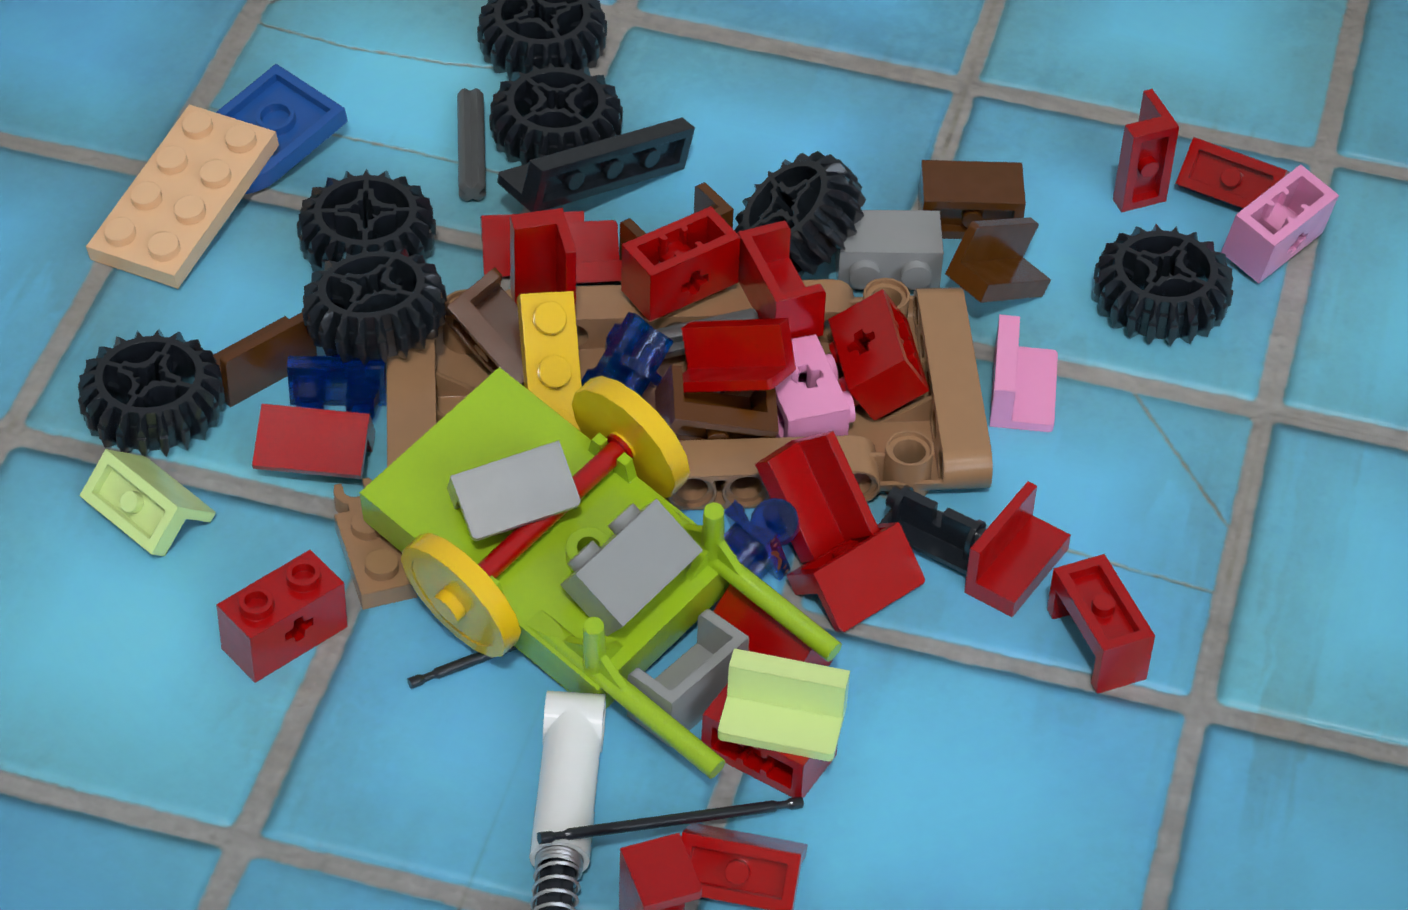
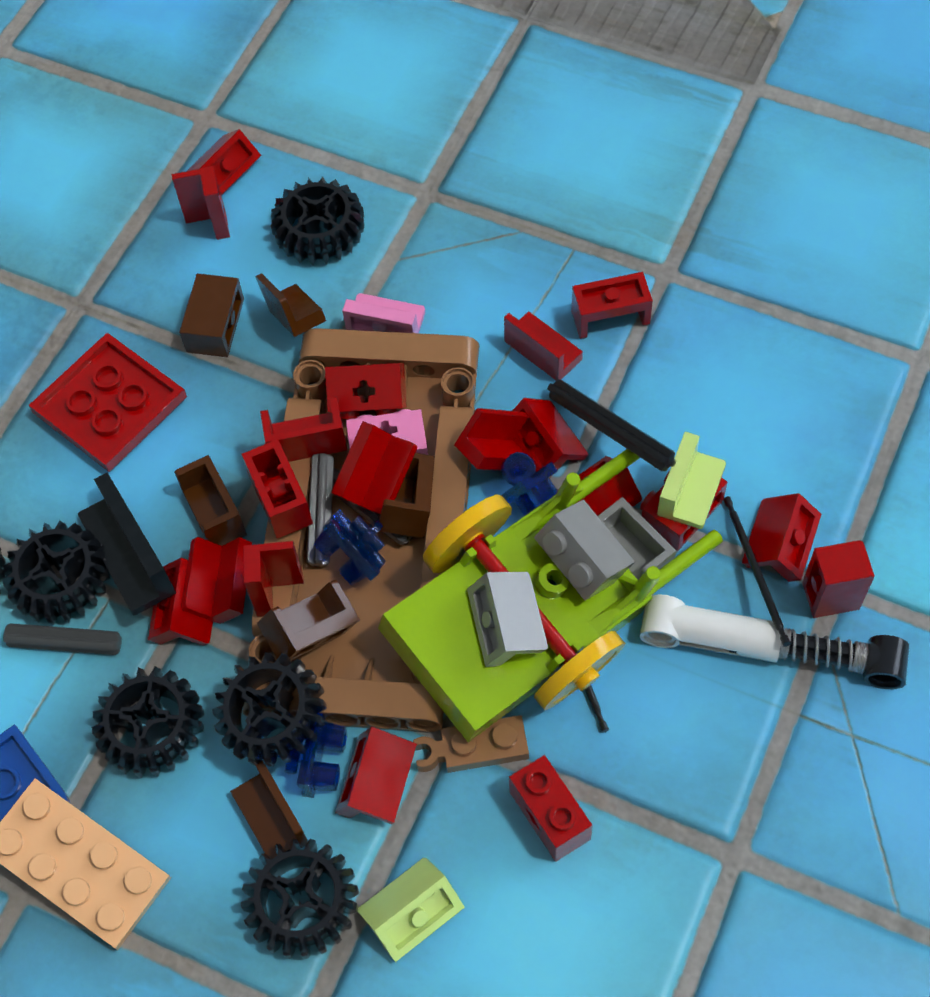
camera: 75 degrees left, 15 degrees up
yellow plate [517,291,582,432] -> none
black gear [734,151,866,277] -> none
light grey brick [835,210,944,290] -> none
black hinge [879,485,986,575] -> none
bright pink brick [1221,164,1339,283] -> none
none -> red plate [29,333,187,472]
none -> black axle [547,379,676,471]

